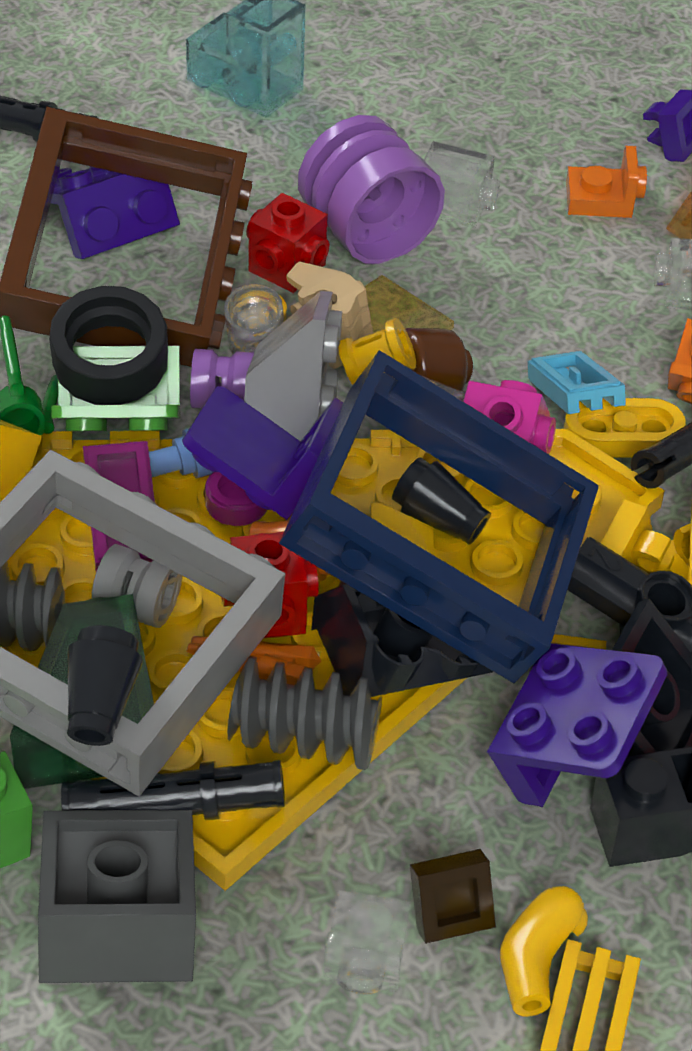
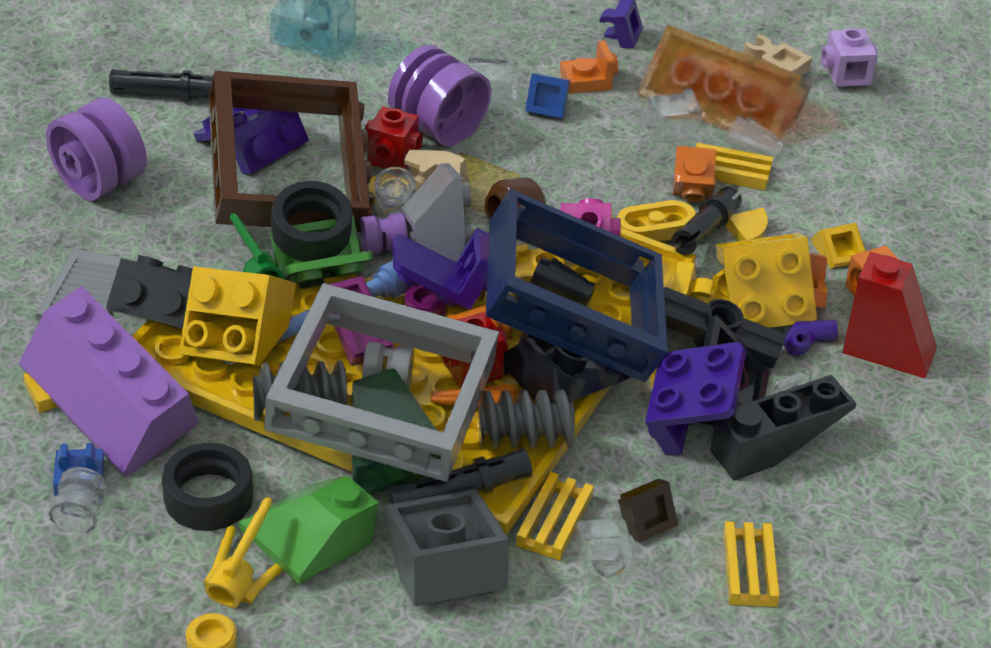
camera: 15 degrees left, 5 degrees down
black cone [67,625,143,746] -> none
yellow bush [338,318,416,385] -> none
yellow arm [500,886,588,1017] -> none
medium azure tile [528,351,626,414] -> none
none -> yellow tile [516,472,594,561]
none -> blue tile [525,73,571,118]

